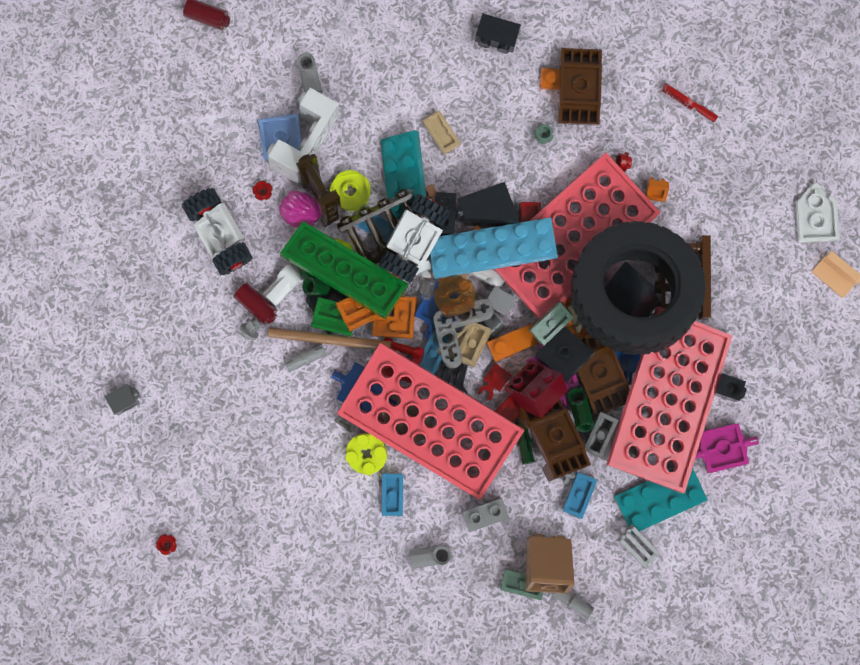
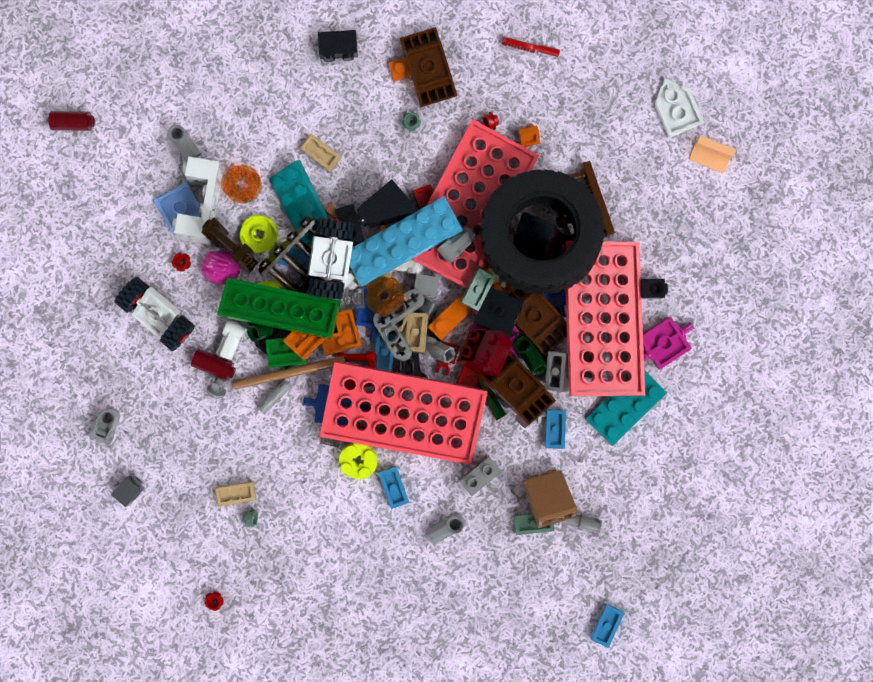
camera: 20 degrees left, 5 degrees up
light grey tile [617,525,660,569] -> none
none -> light grey piece [89,408,120,446]
none -> tan plate [215,481,257,507]
none -> clear orange plate [223,165,262,204]
none -> sand green plate [242,508,258,527]
none -> light grey piece [420,335,456,364]
none -> light grey piece [437,226,477,264]

